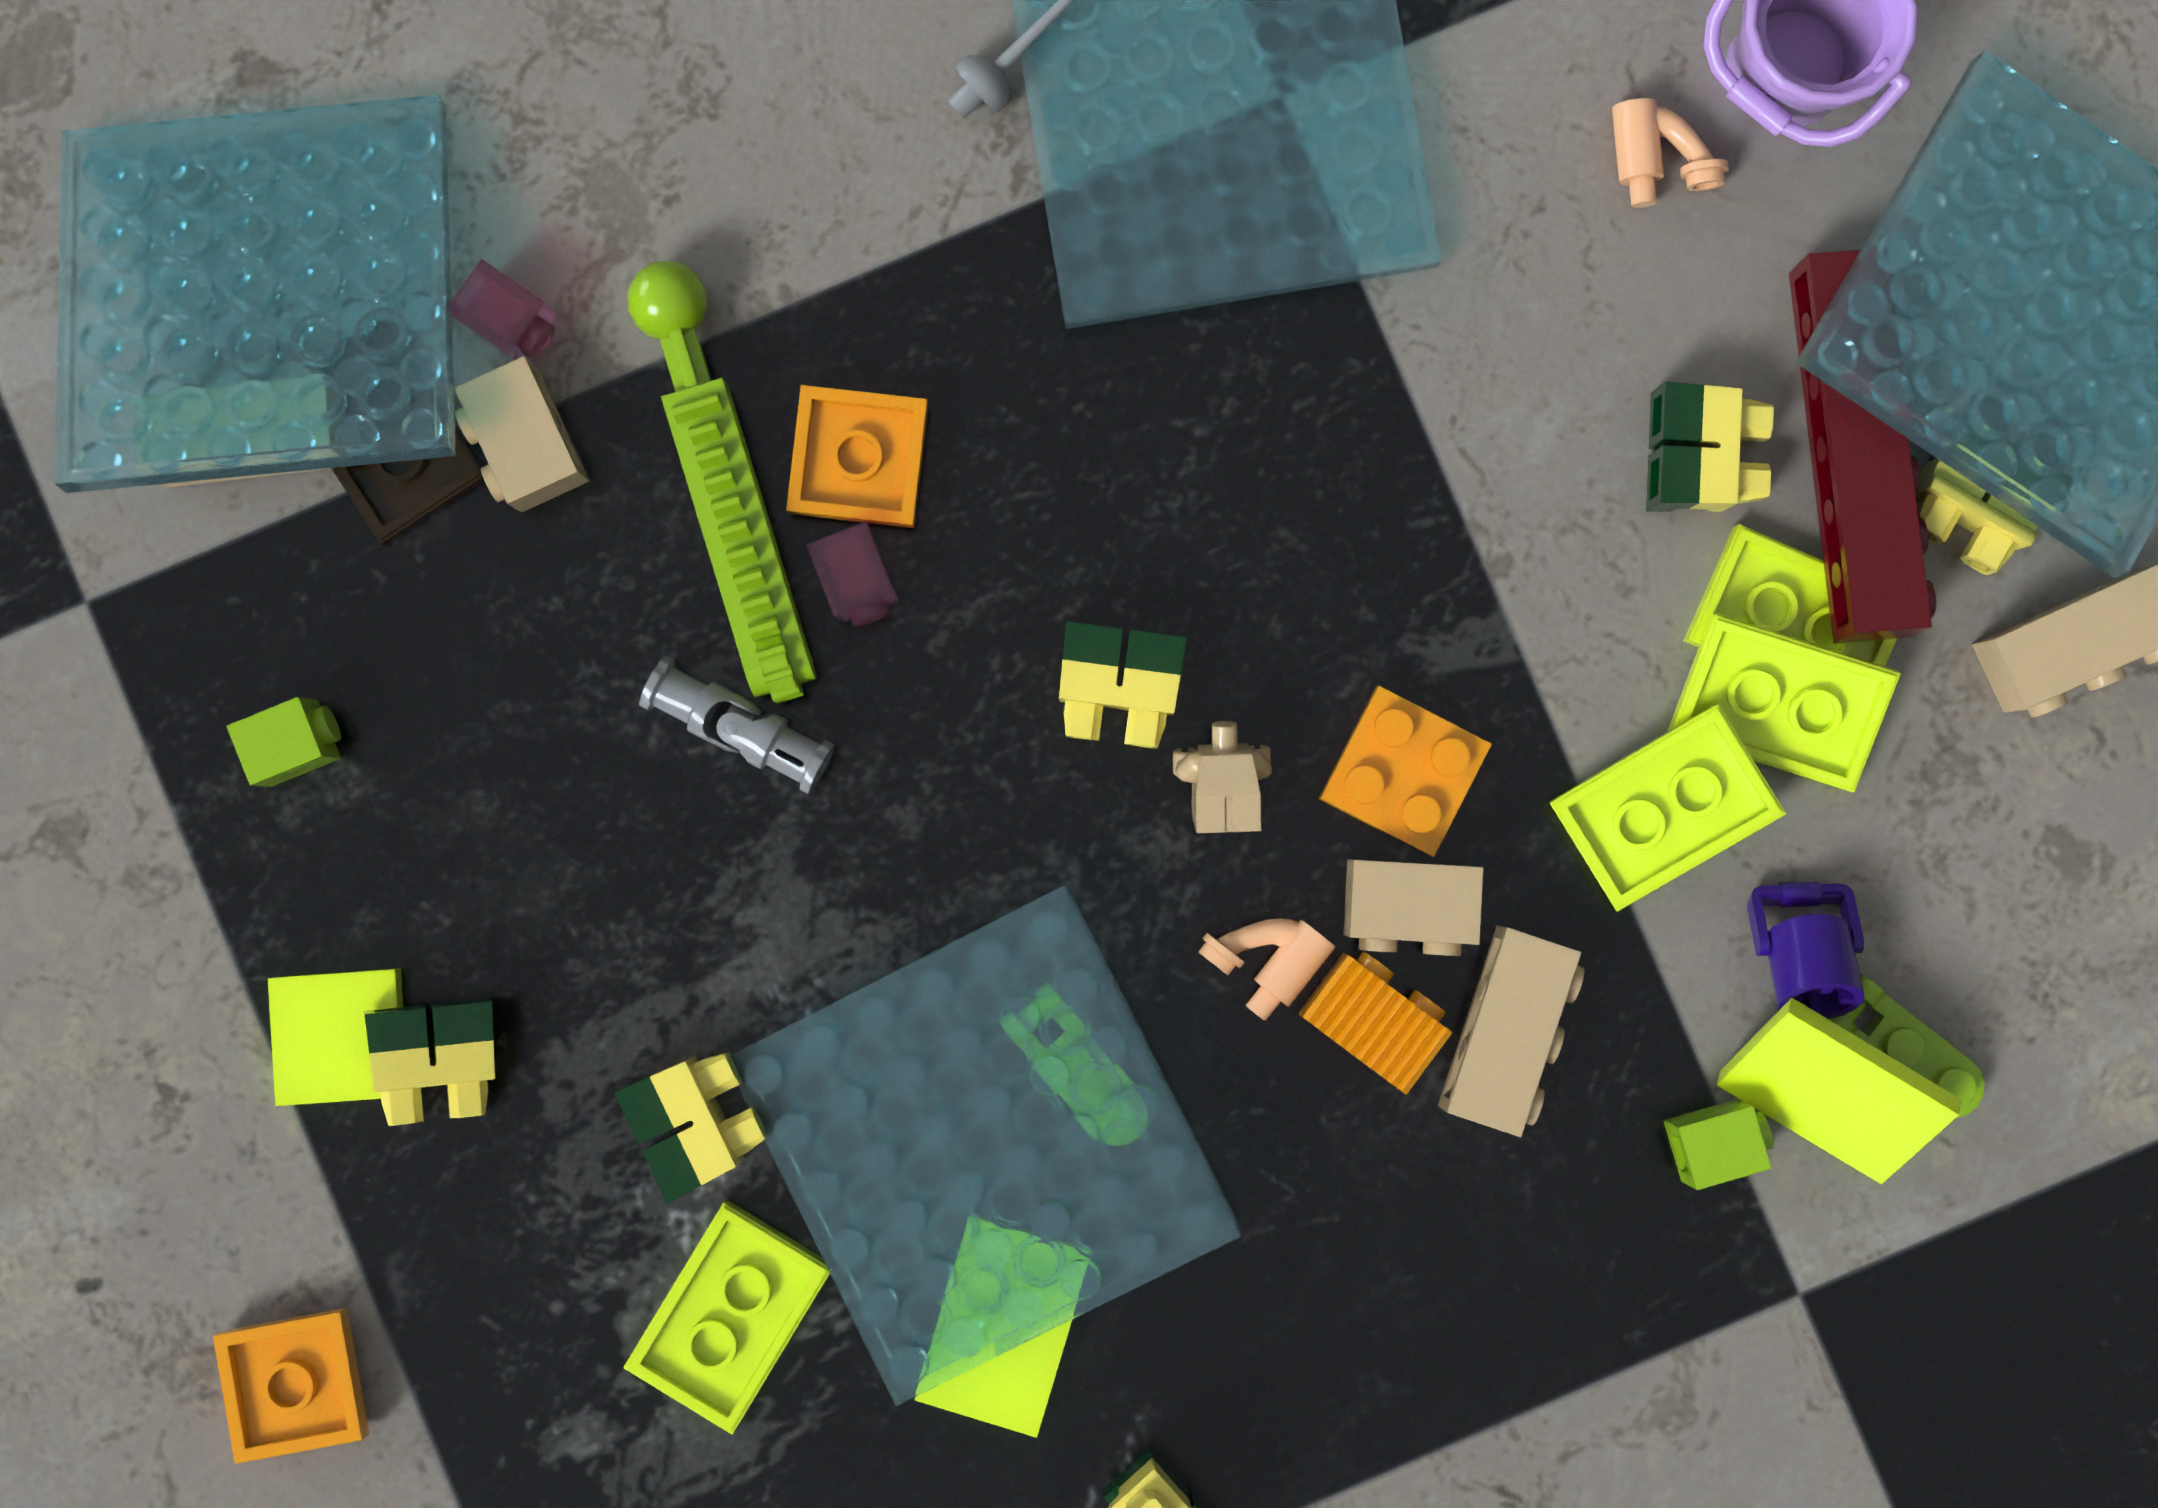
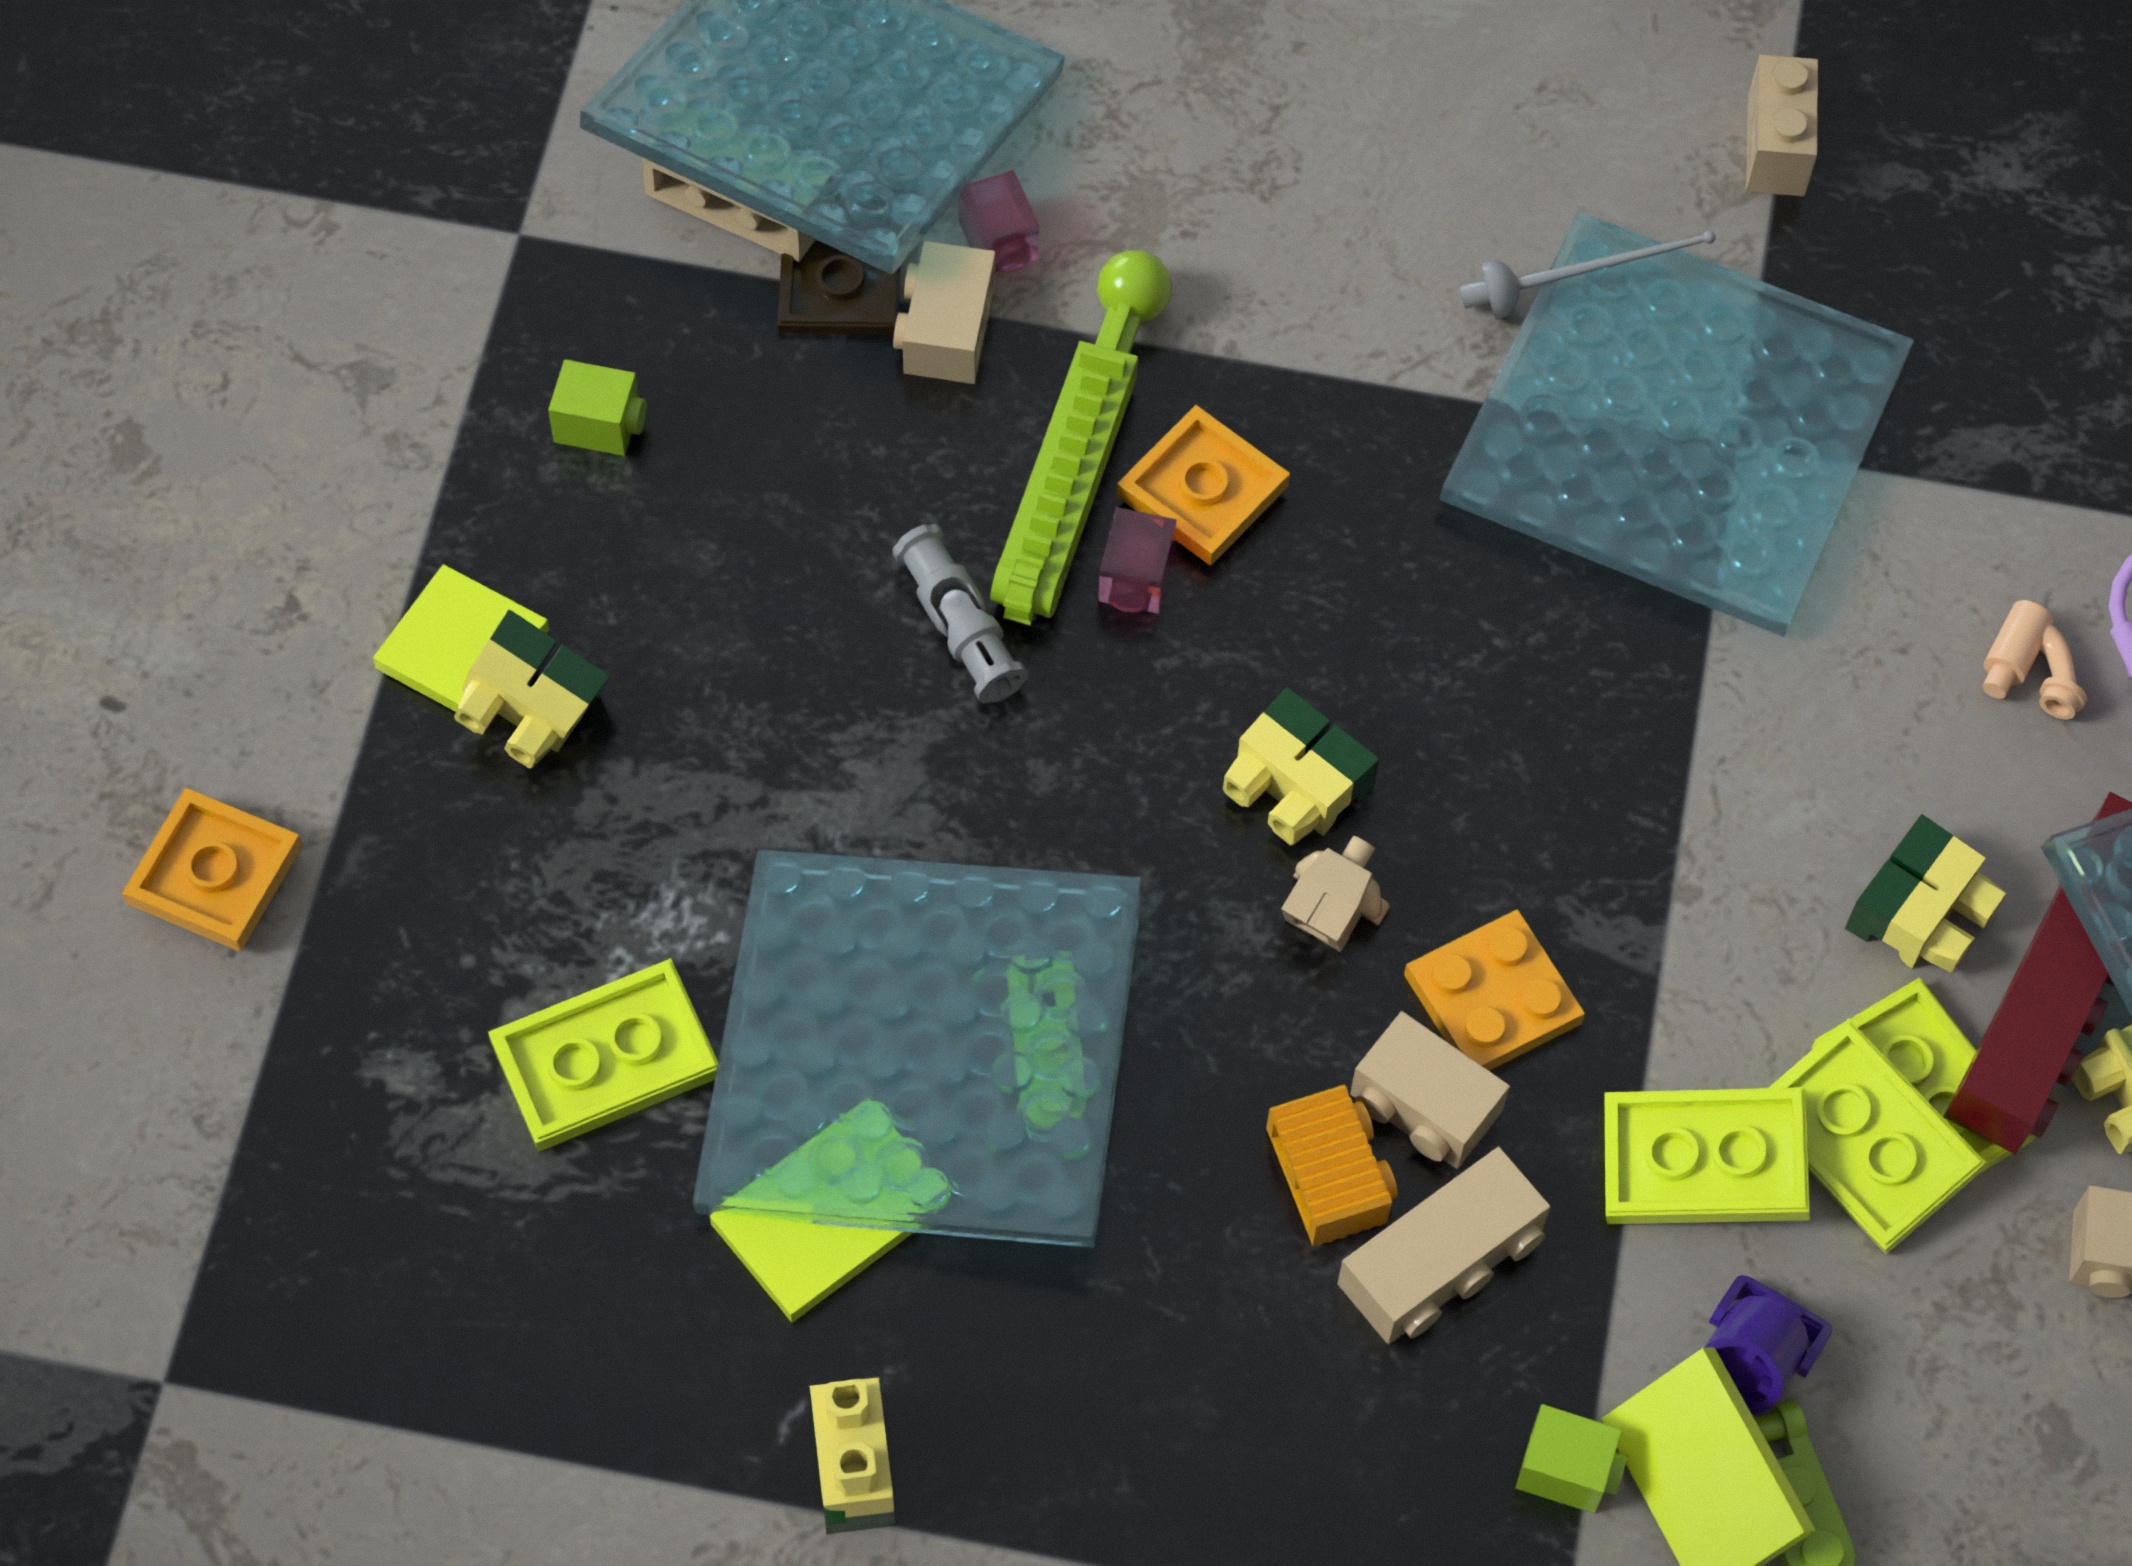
camera: 30 degrees right, 25 degrees down
light yellow hips [614,1052,769,1204] -> none
light nougat plant [1198,918,1336,1021] -> none

